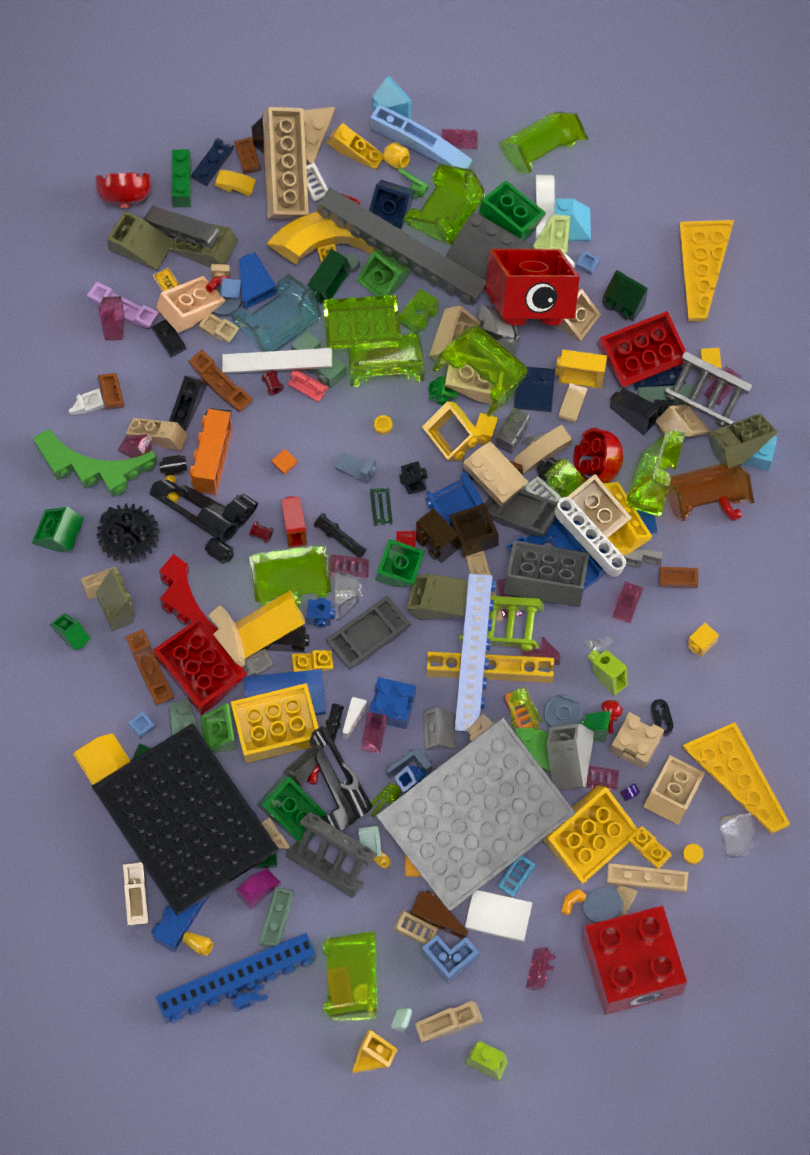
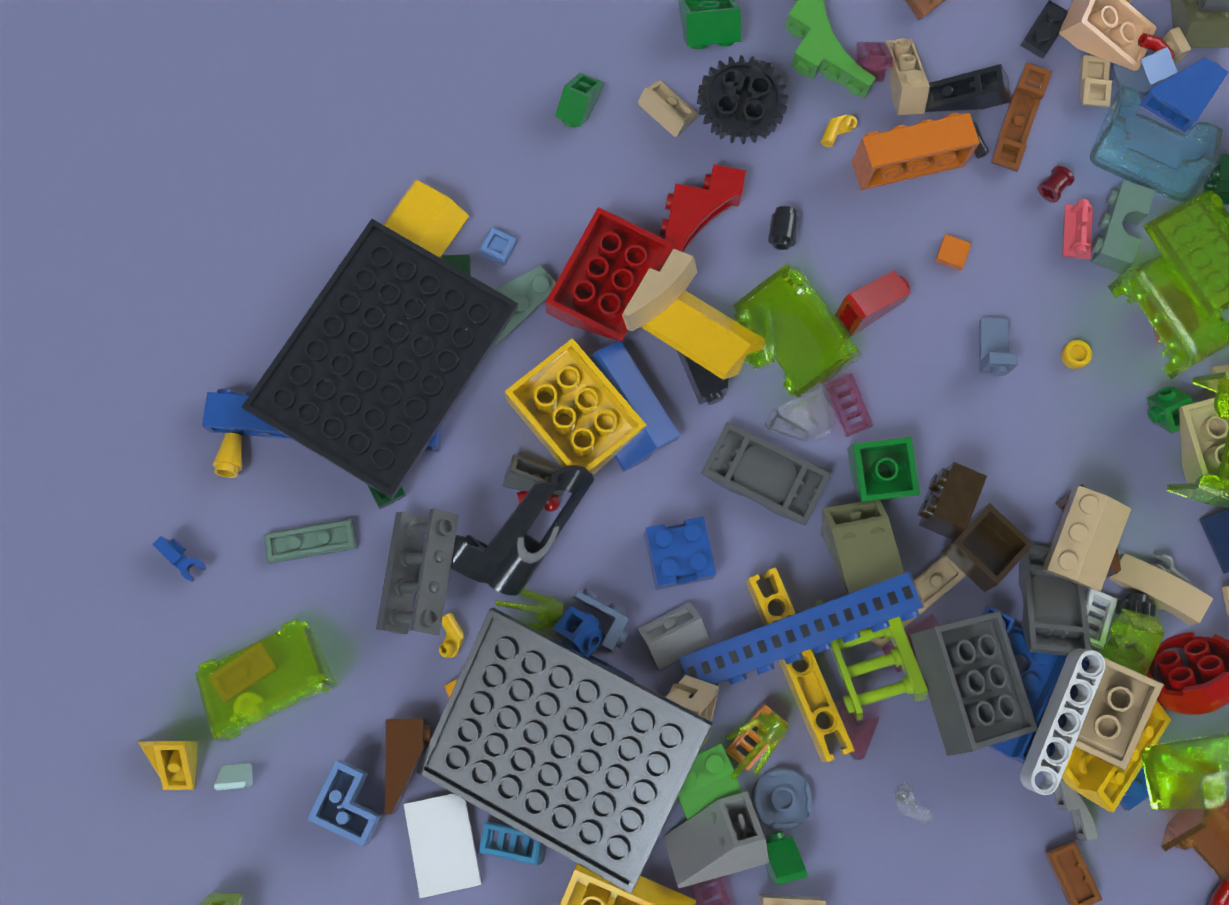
camera: 60 degrees right, 10 degrees up
olive slope [96,568,135,632] -> none
tan slope [123,862,148,925] -> none
dark orange slope [125,629,174,706] -> none
black panel [150,480,258,542] -> none
blue brick [156,933,317,1024] -> none
black brick [159,455,187,476] -> none
bright green slope [200,703,236,753] -> none
white tile [222,348,332,374] -> none
magenta slope [237,868,281,910] -> none
light grey slope [240,648,275,683] -> none
dark red bush [249,521,274,543] -> none
green slope [256,776,327,843] -> none
tan slope [261,817,290,850] -> none
yellow slope [291,650,333,672] -> none
blue brick [307,598,335,627] -> none
black pin [313,513,367,559] -> none
black pin [325,704,344,744] -> none
white slope [342,697,367,740] -> none
light aqua panel [358,826,382,857] -> none
clear pink slope [361,711,387,753] -> none
clear green tile [370,487,393,526] -> none
tan slope [392,911,439,945] -> none
red tile [396,531,415,547] -> none
black brick [399,461,428,494] -> none
tan slope [415,1001,483,1043] -> none
yellow window [422,401,482,461] -> none
blue panel [425,472,484,524] -> none
yellow brick [475,413,498,445] -> none
flat silver brick [495,408,530,454] -> none
lime torso [588,650,629,696] -> none
red piece [601,700,623,734] -> none
clear pink slope [612,581,643,624] -> none

